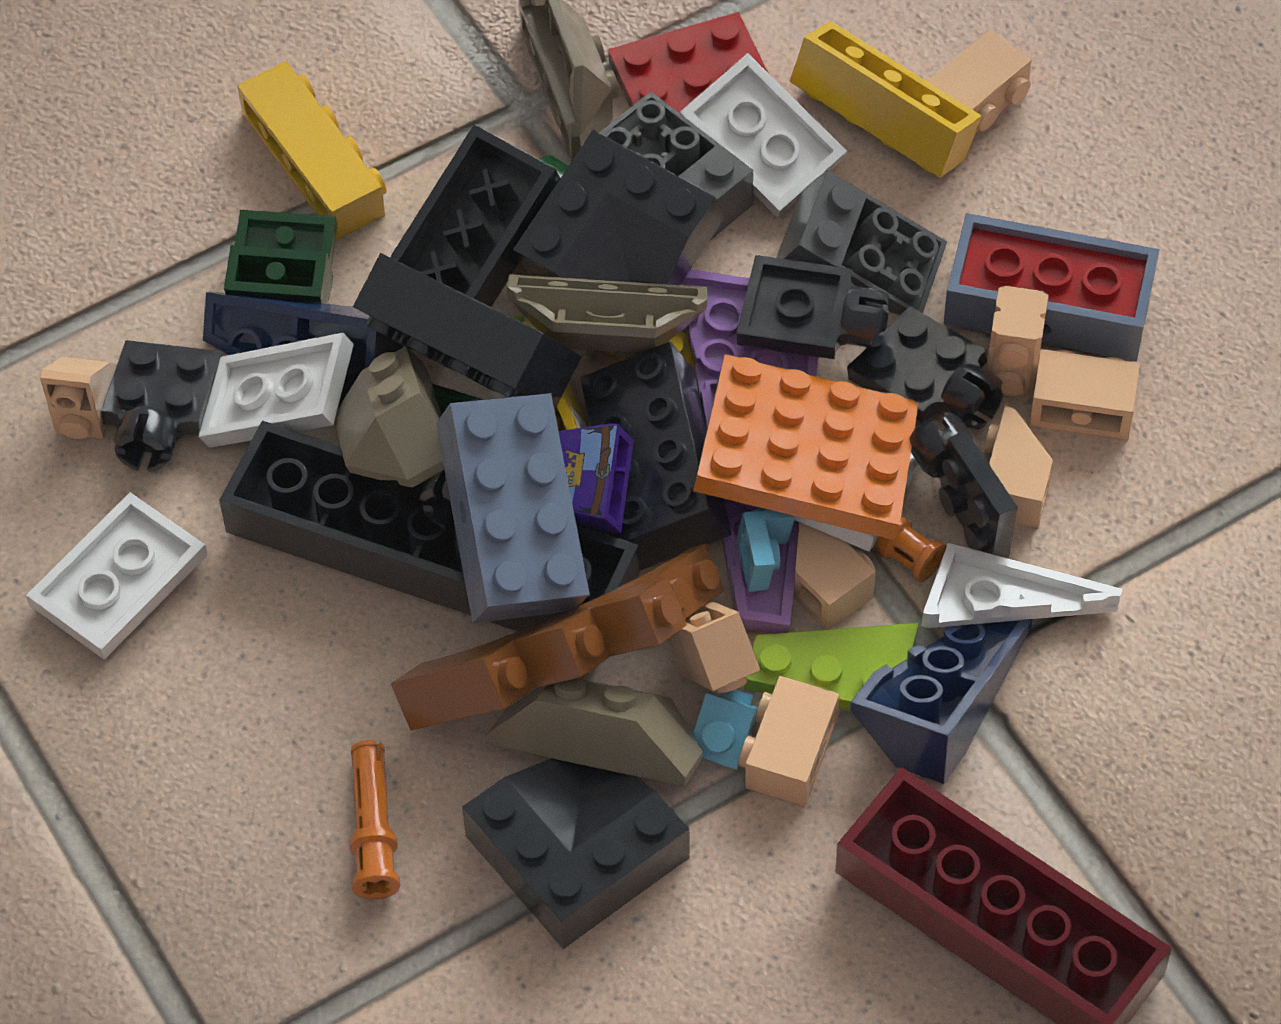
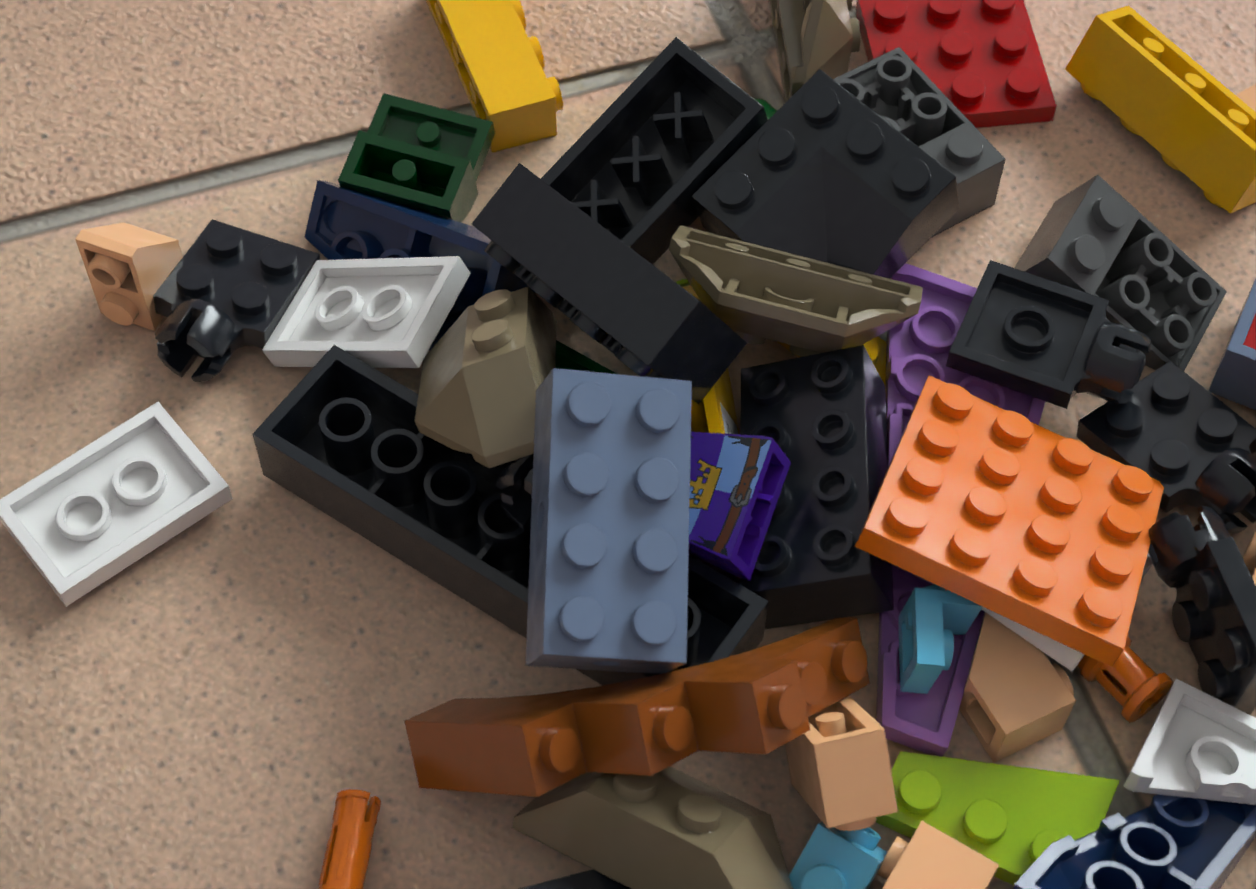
camera: 10 degrees right, 0 degrees up
white plate [680,53,847,218] -> none

